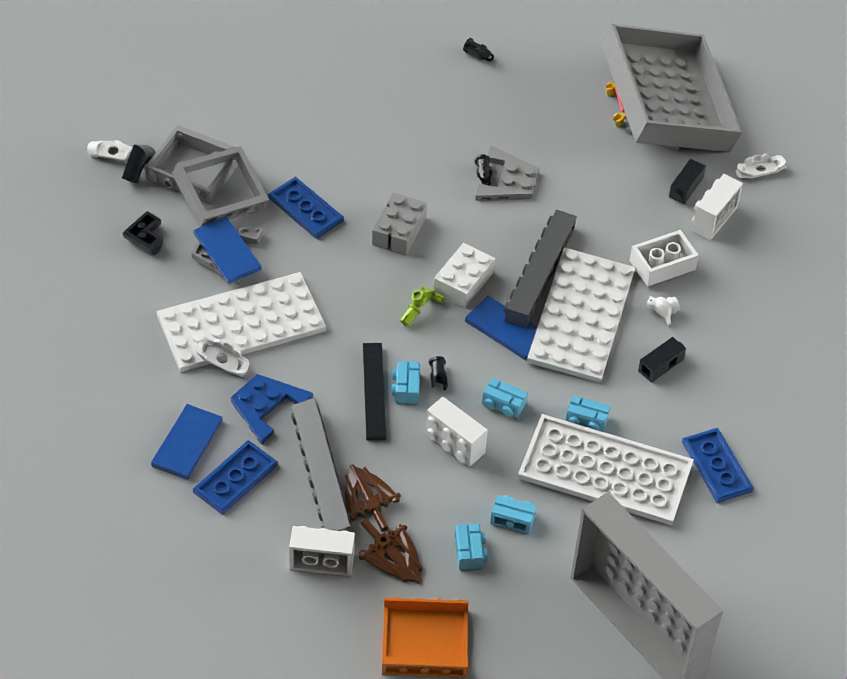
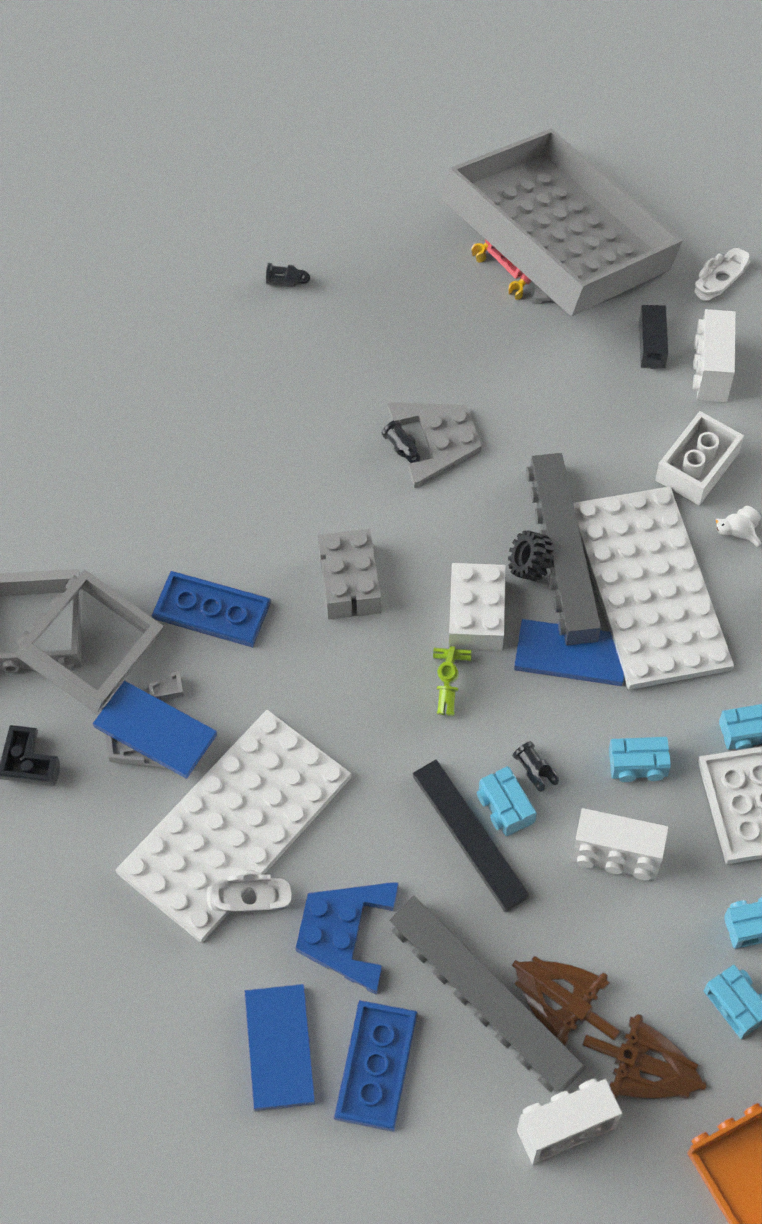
camera: 25 degrees left, 10 degrees up
none -> black tyre [508,530,554,581]

